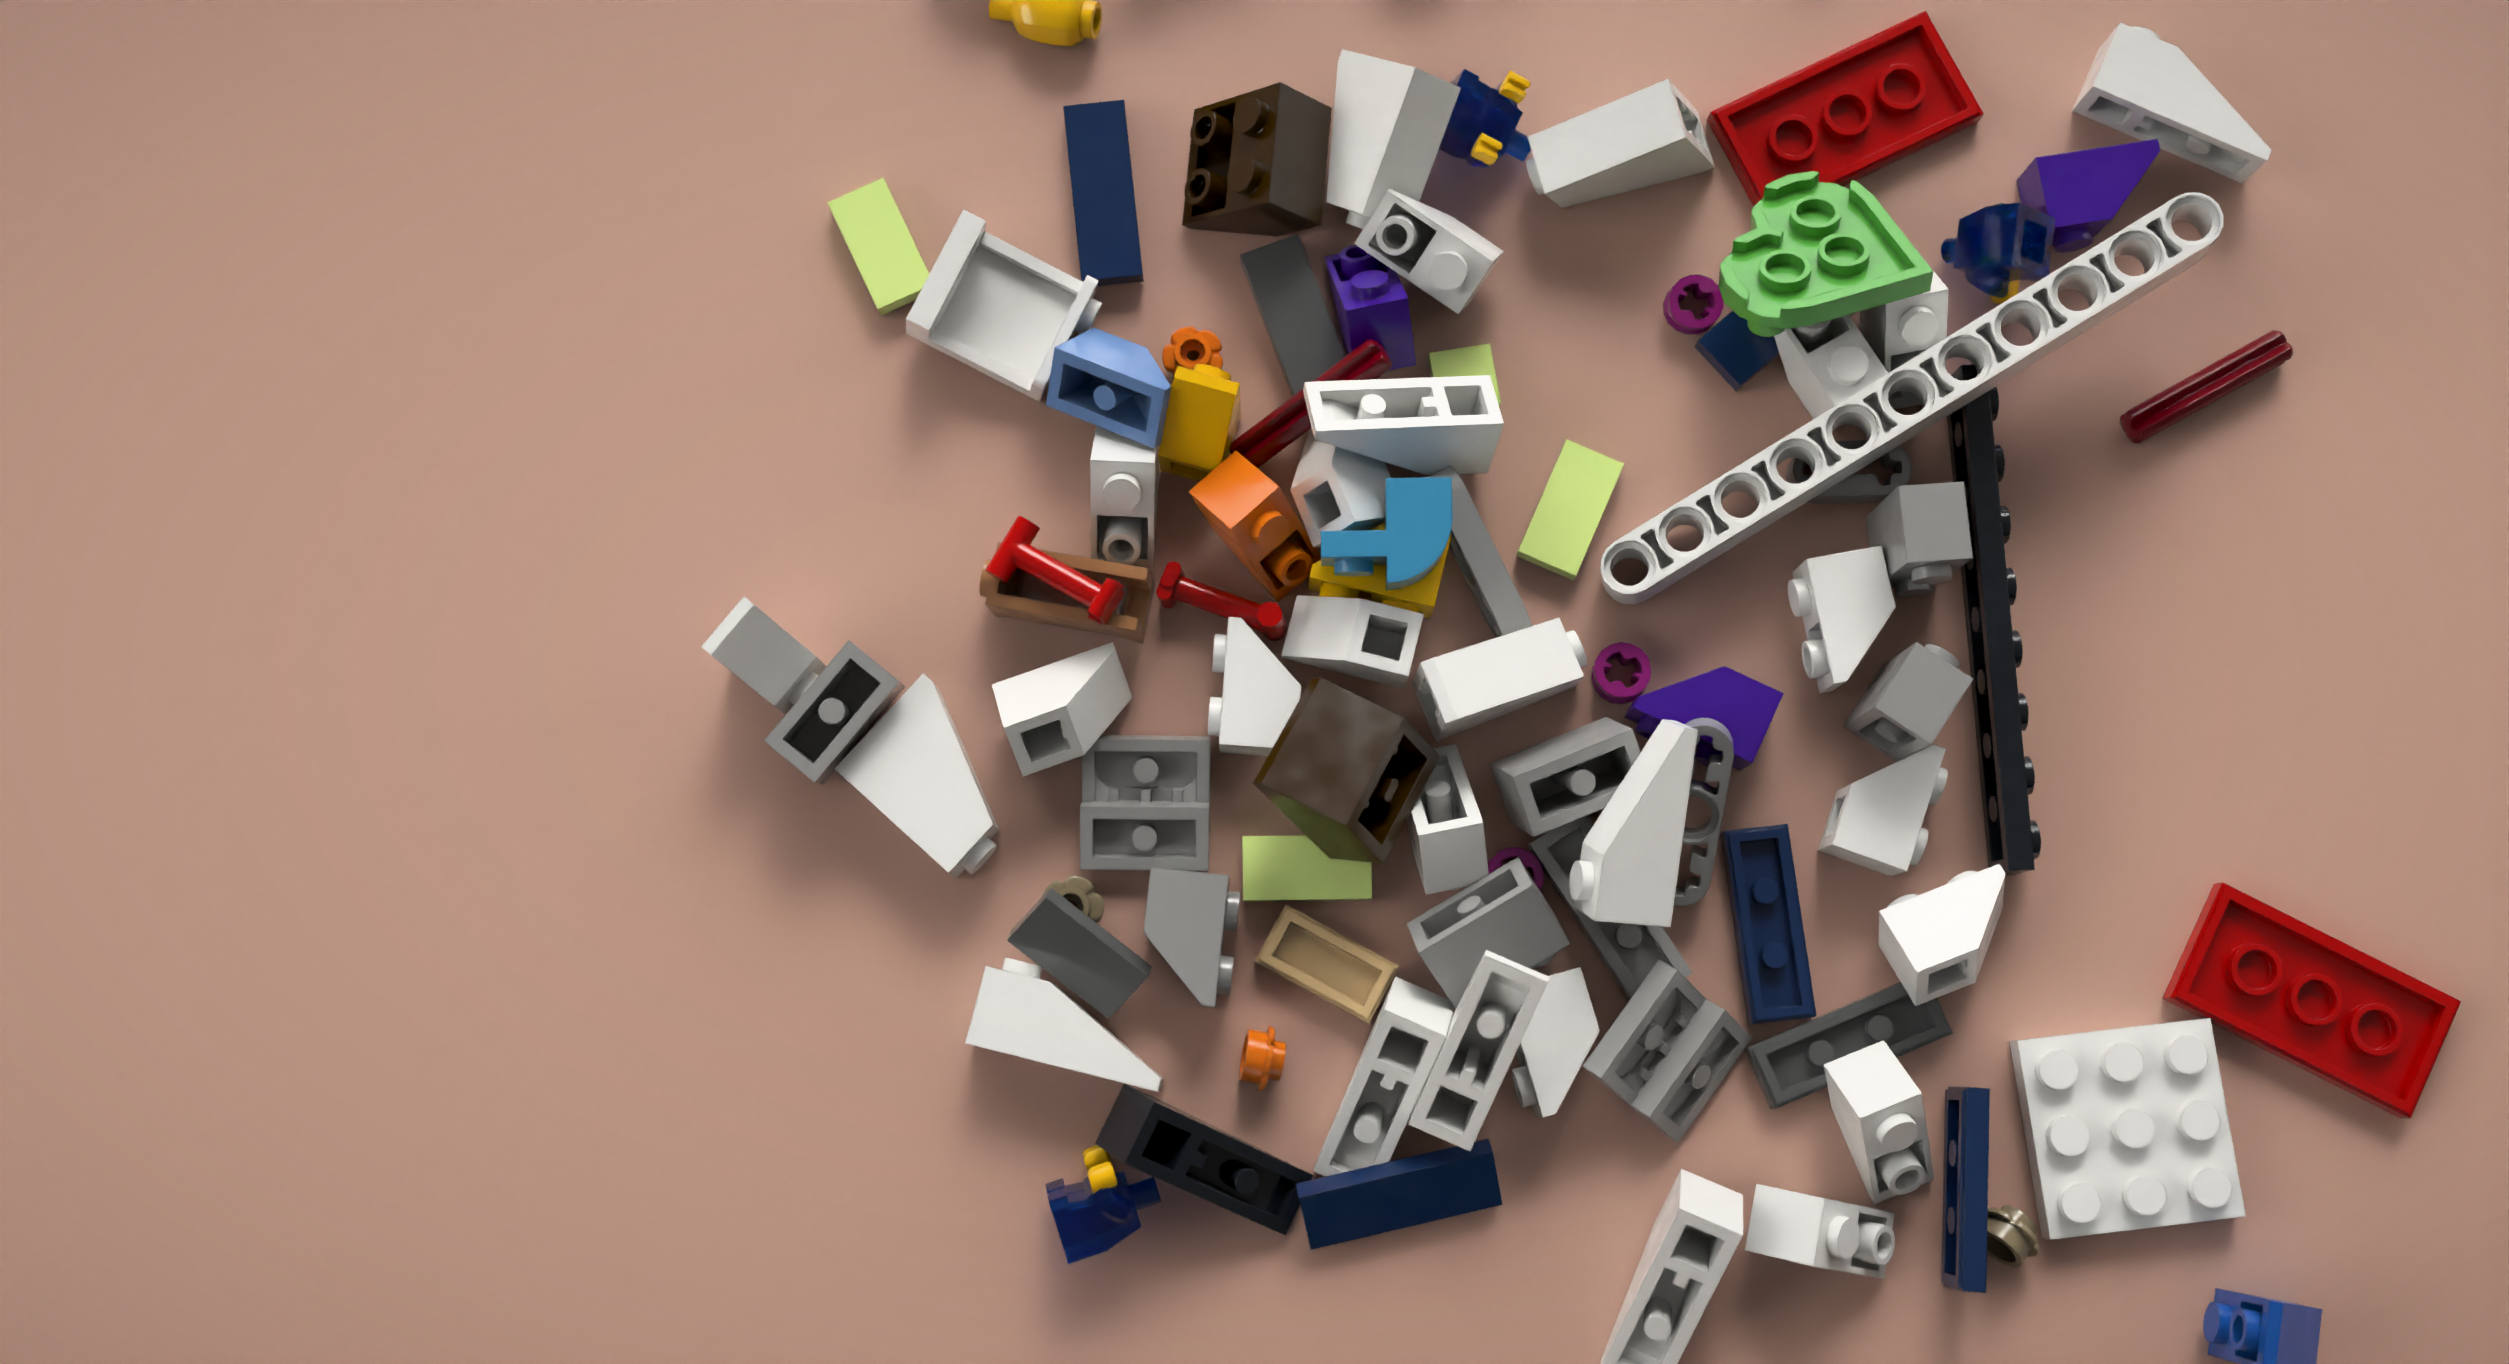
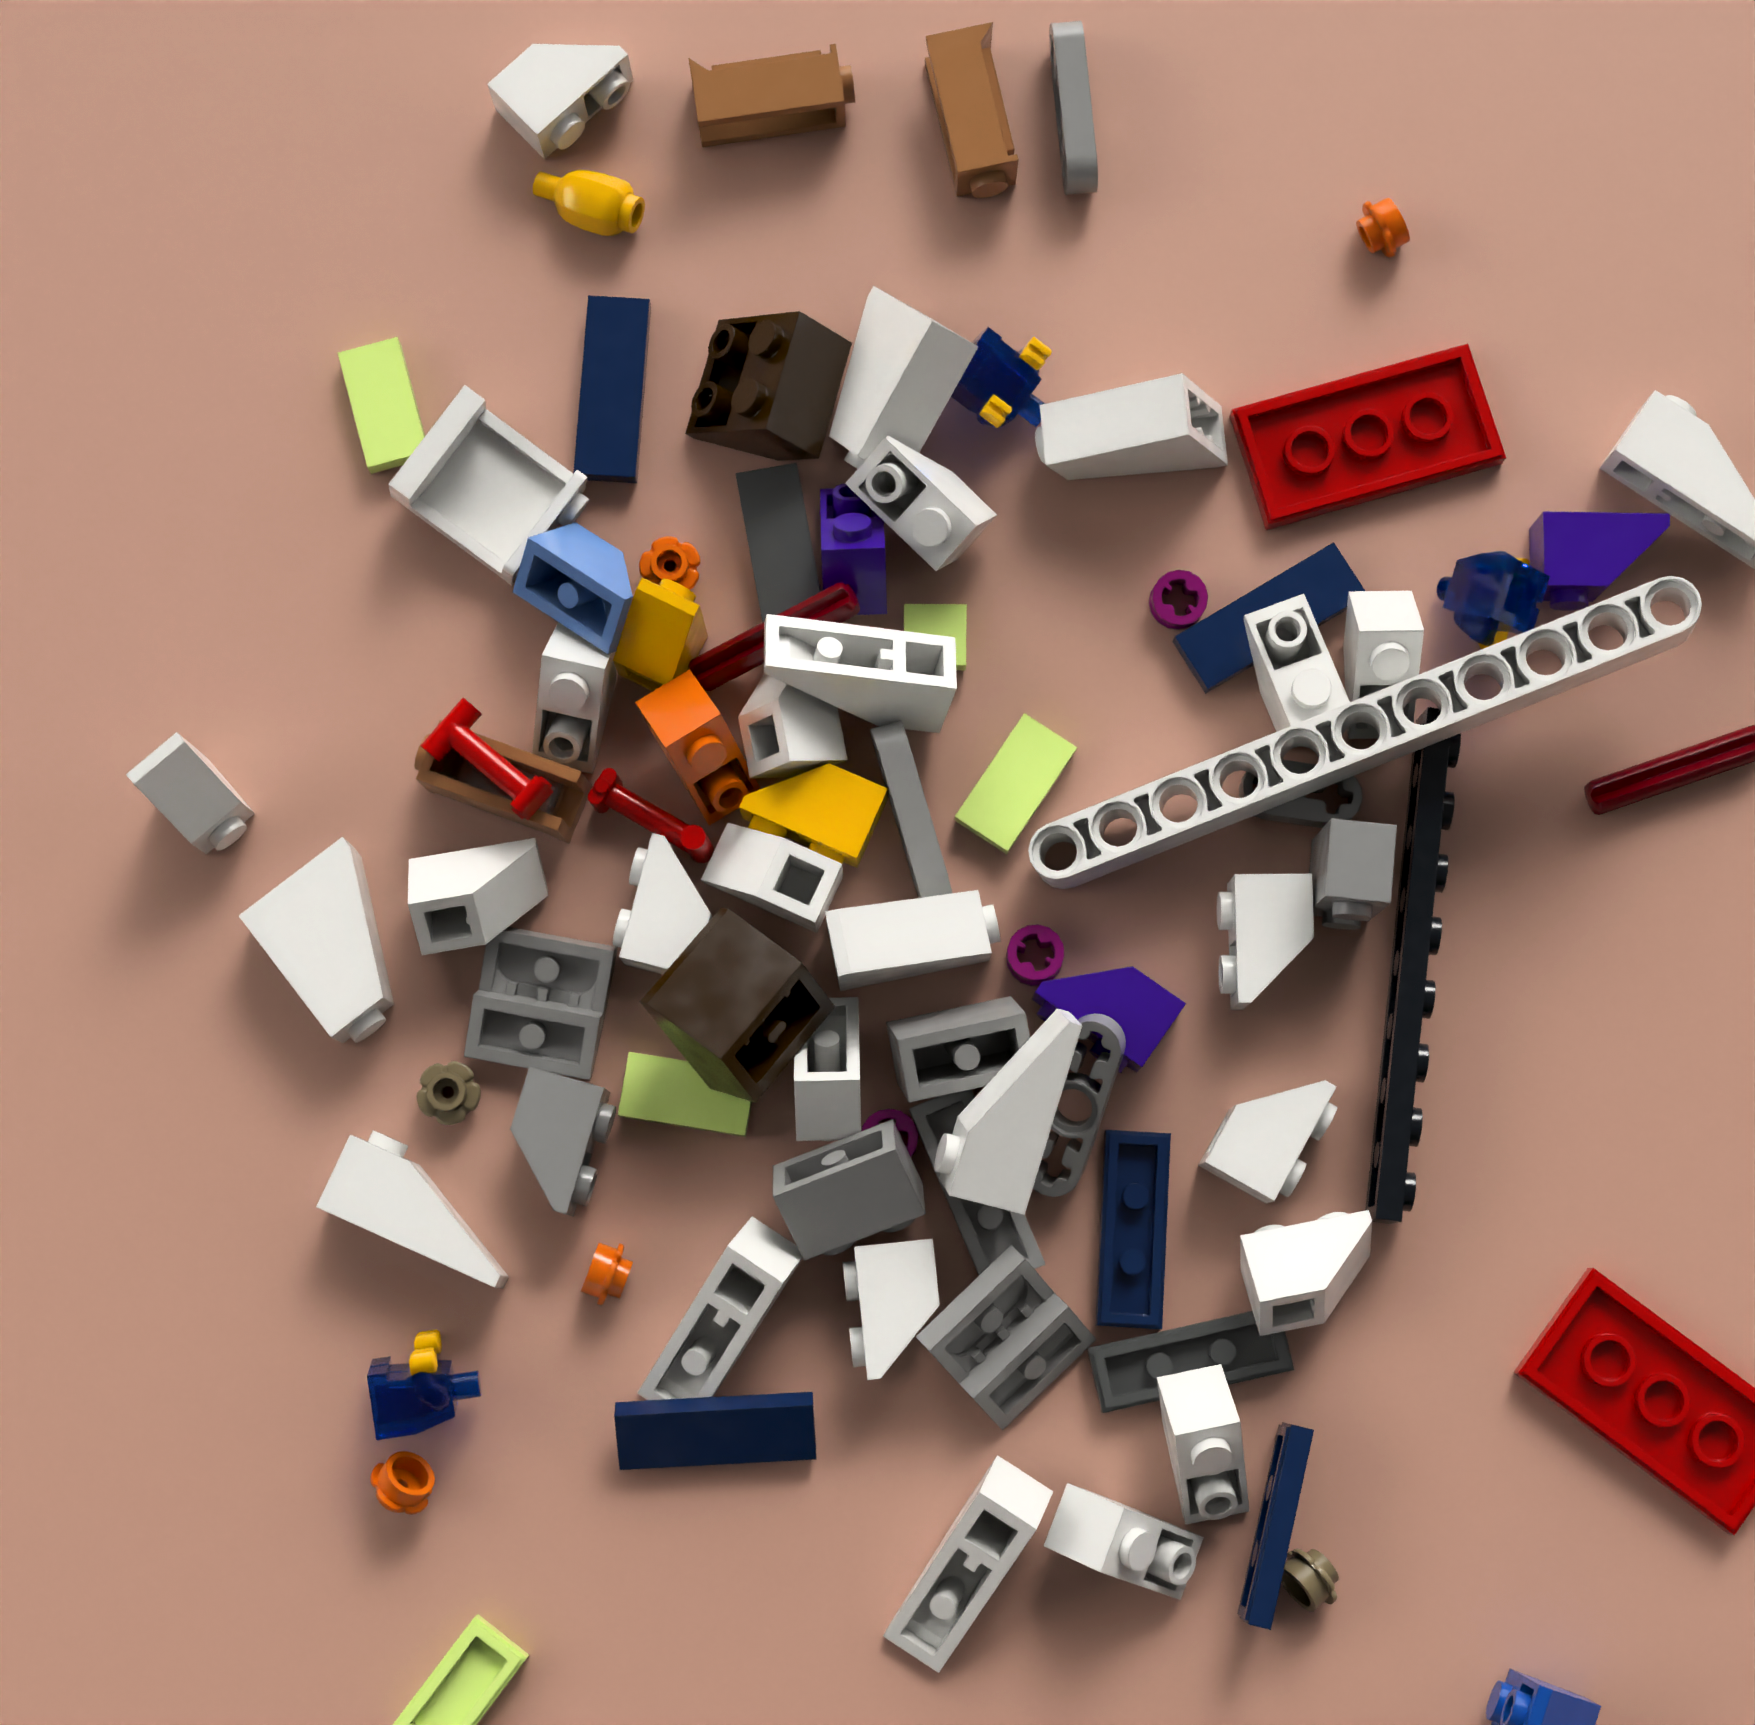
camera: 10 degrees right, 0 degrees up
light grey brick [764,640,905,785] -> none
dark grey tile [1007,887,1152,1019] -> none
black slope [1095,1084,1314,1235] -> none
tan tile [1255,904,1399,1024] -> none
dark azure brick [1321,477,1452,591] -> none
white slope [1408,950,1549,1151] -> none
bright green plate [1718,171,1934,337] -> none
light grey brick [1844,642,1973,761] -> none
white plate [2009,1018,2246,1240] -> none
none -> orange plate [370,1451,435,1515]

